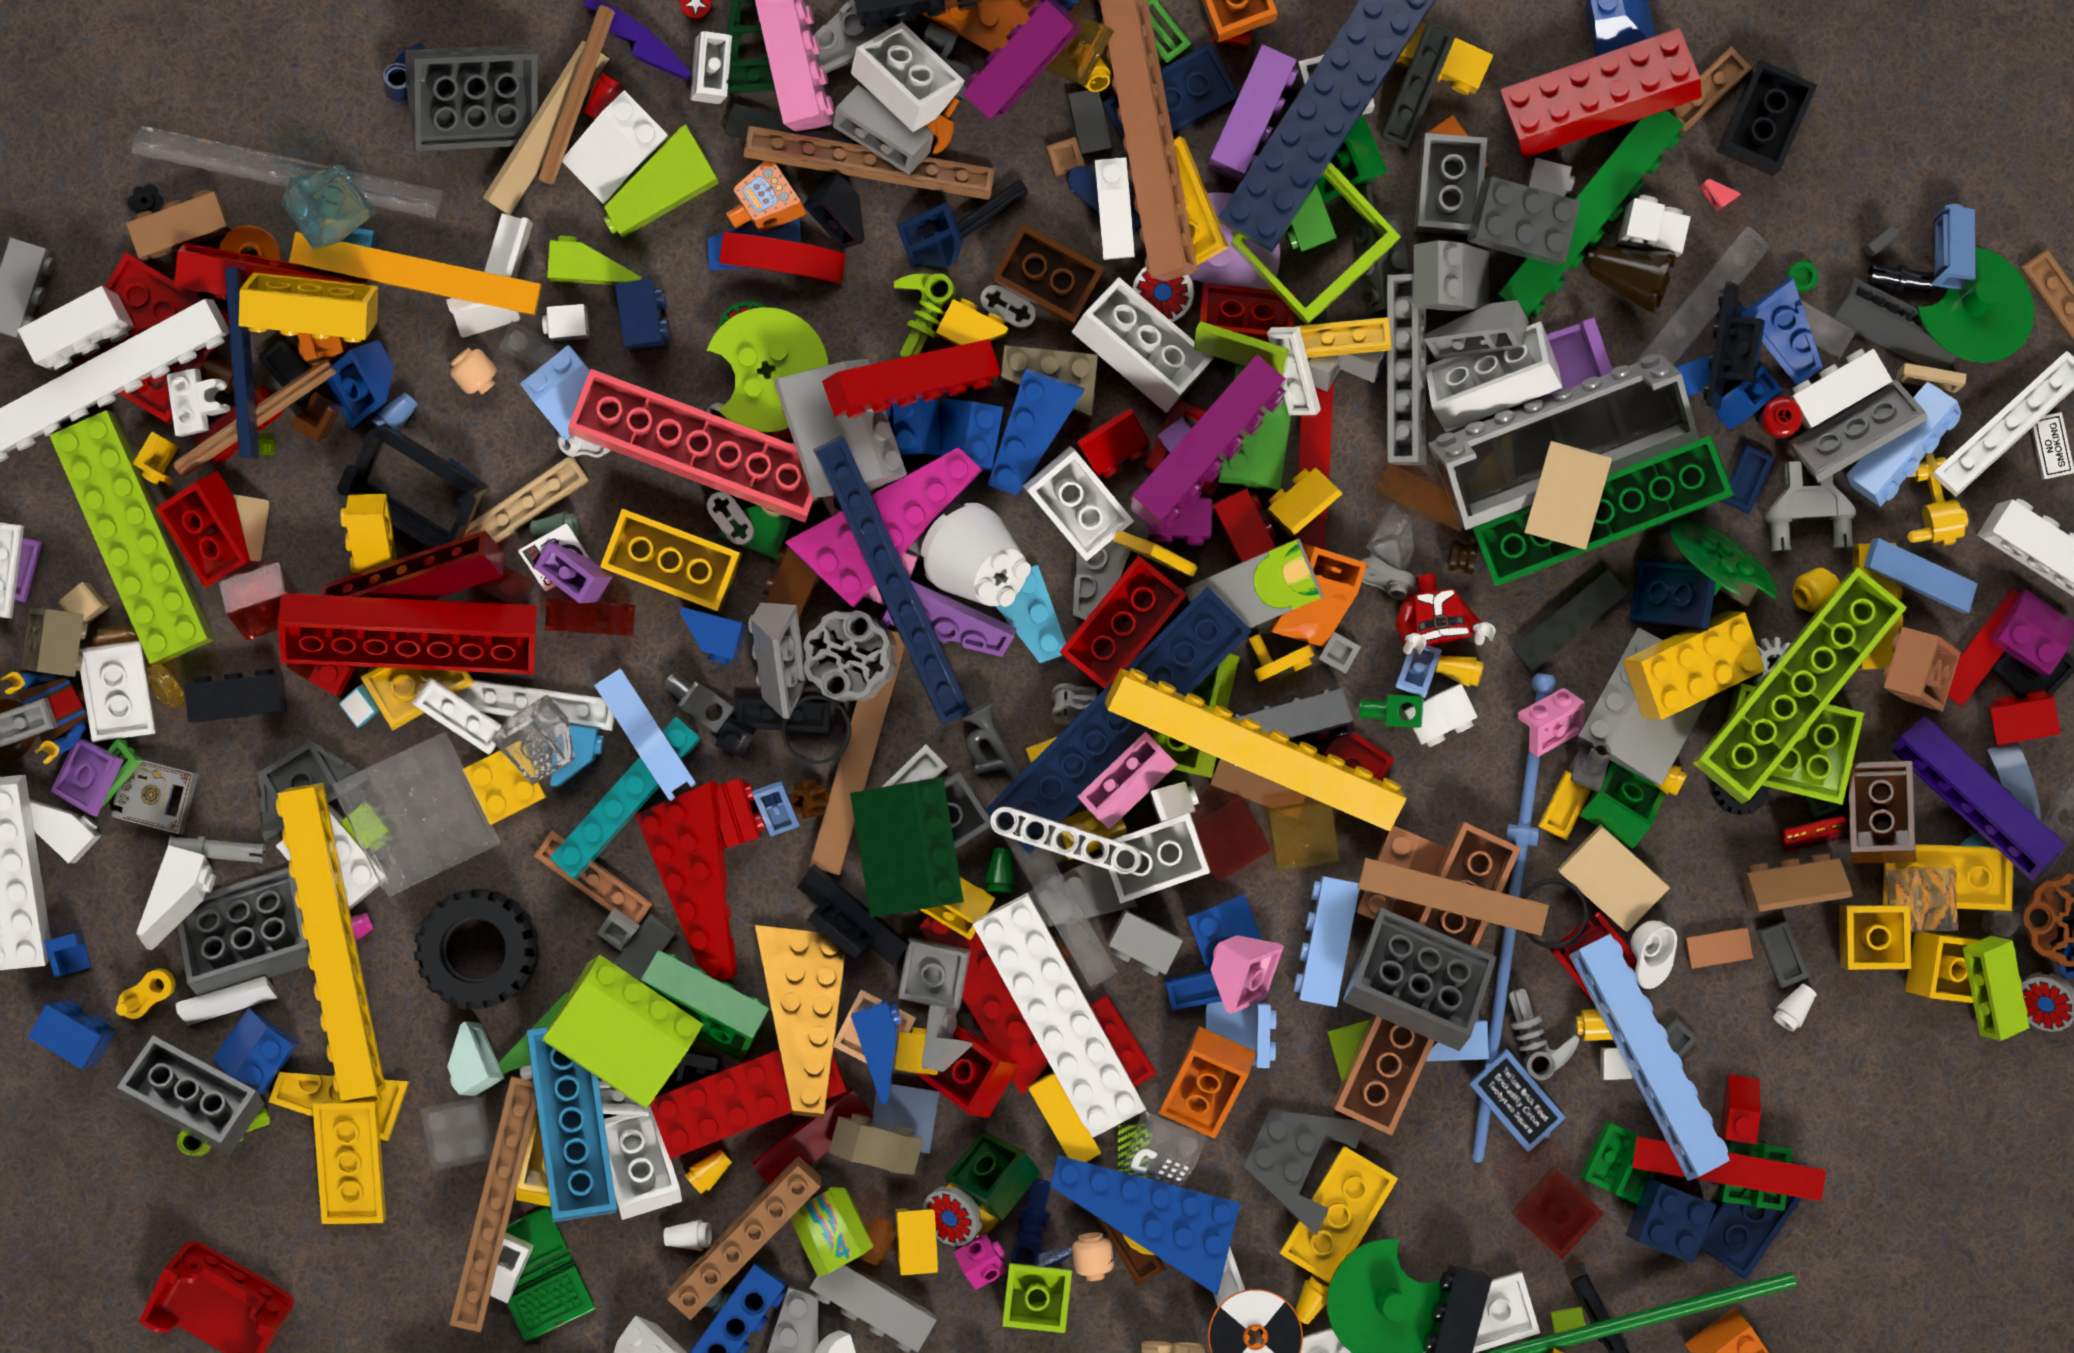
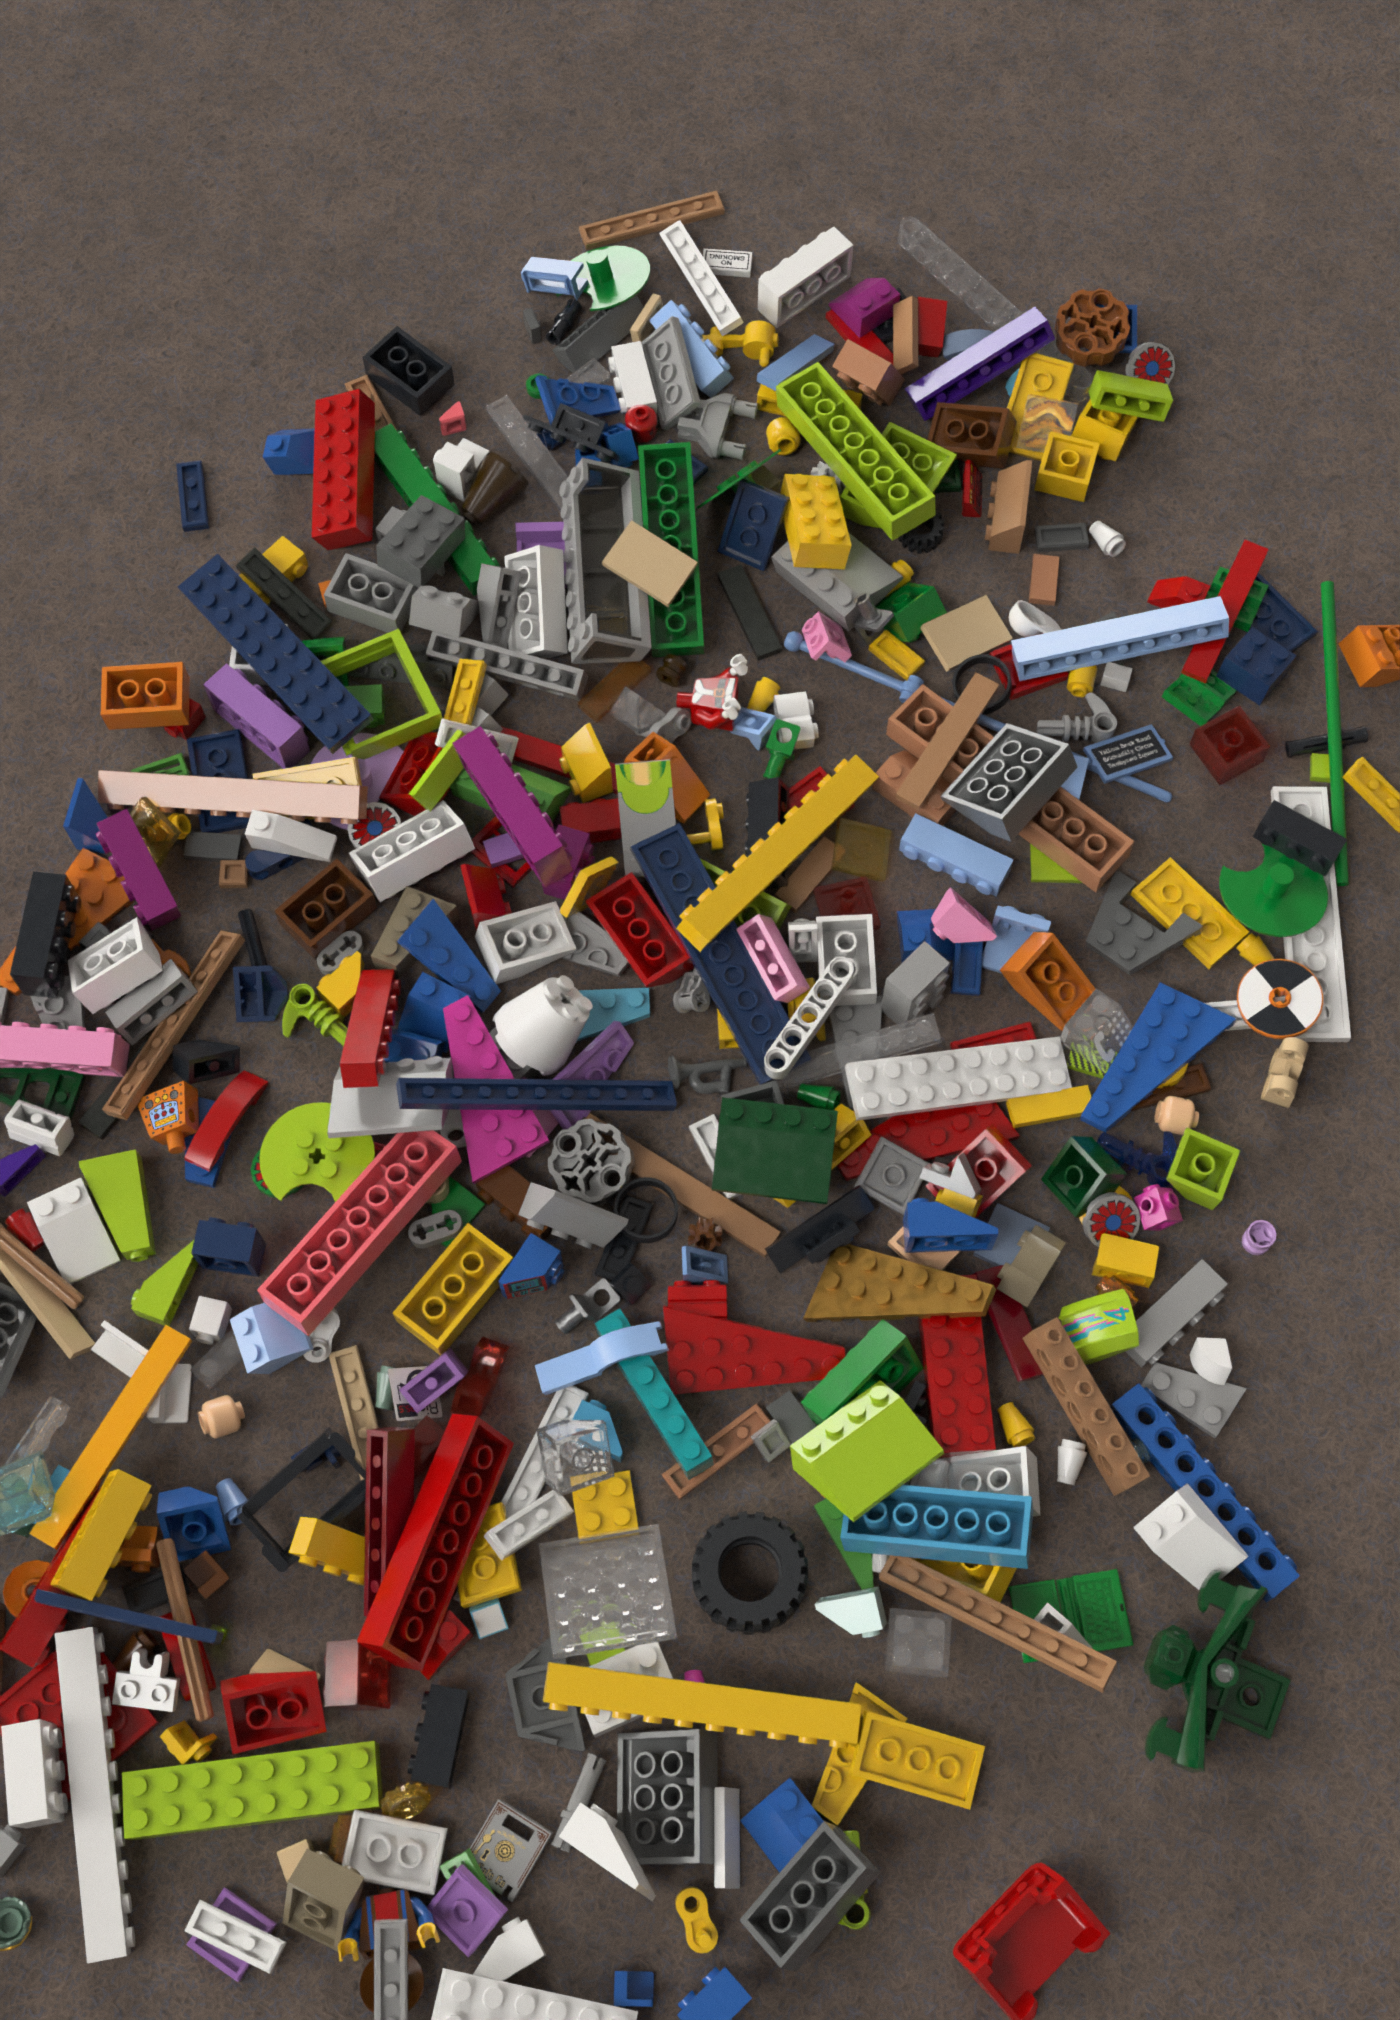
camera: 75 degrees left, 20 degrees down
light grey tile [1318,632,1361,674] -> none
none -> medium nougat tile [893,296,918,374]

